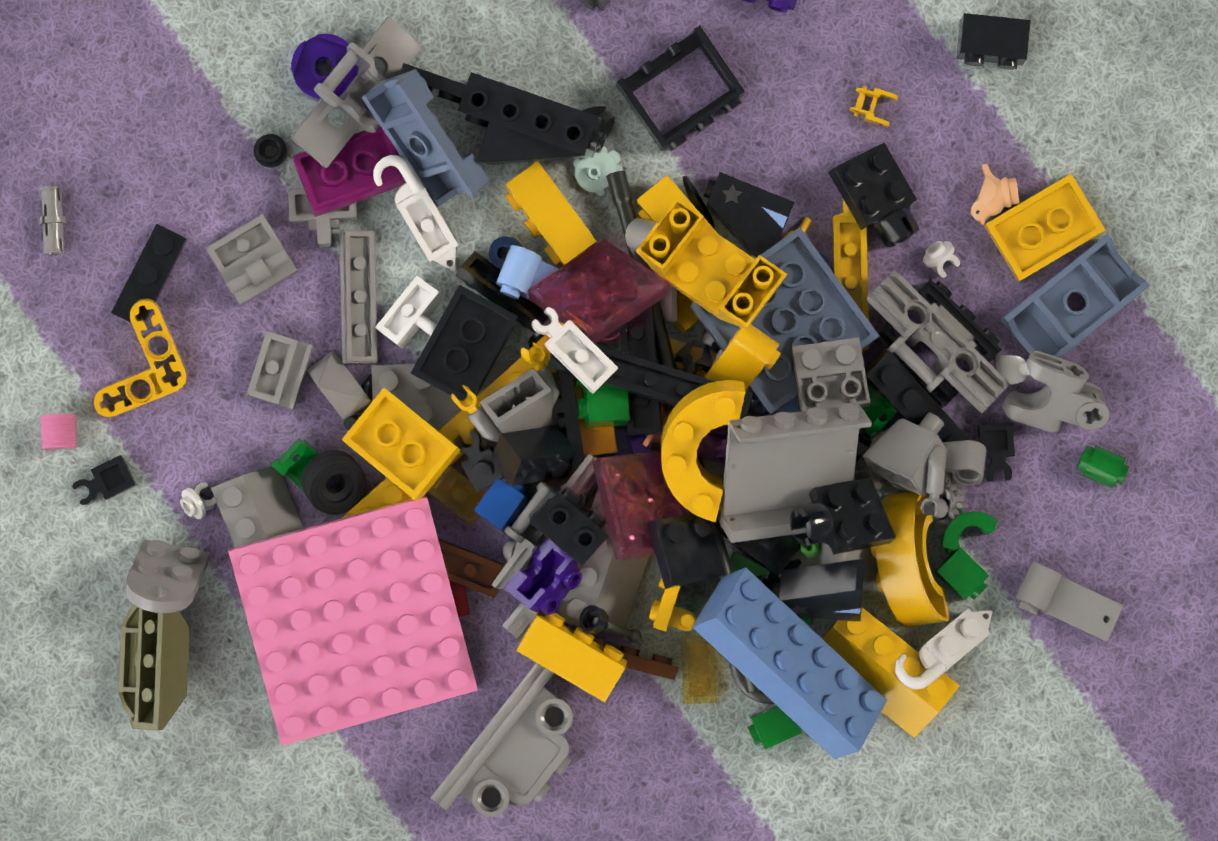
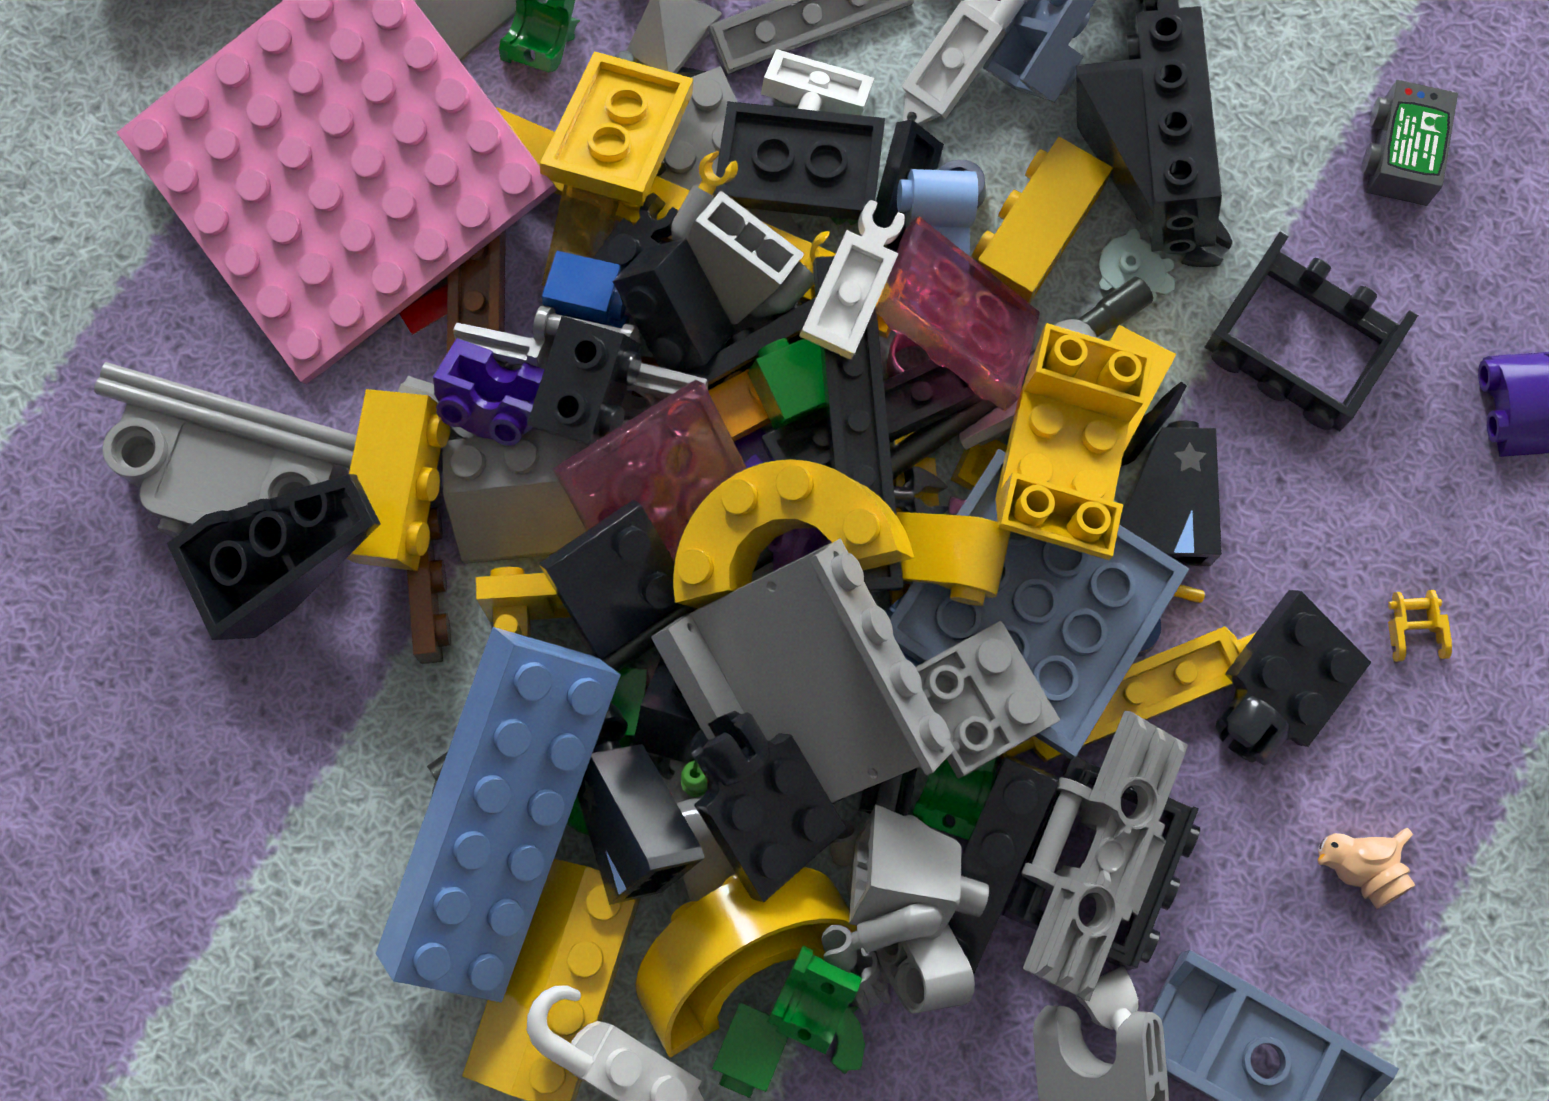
camera: 70 degrees right, 10 degrees down
black tyre [302,450,366,515] -> none
black hinge [579,605,641,642] -> none
clear yellow plate [680,636,717,704] -> none
green brick [747,705,802,749] -> none
white plate [923,241,960,278] -> none
black plate [978,423,1015,482] -> none
yellow plate [984,174,1106,282] -> none
none -> black wedge [167,474,381,640]
none -> green piece [767,945,862,1054]

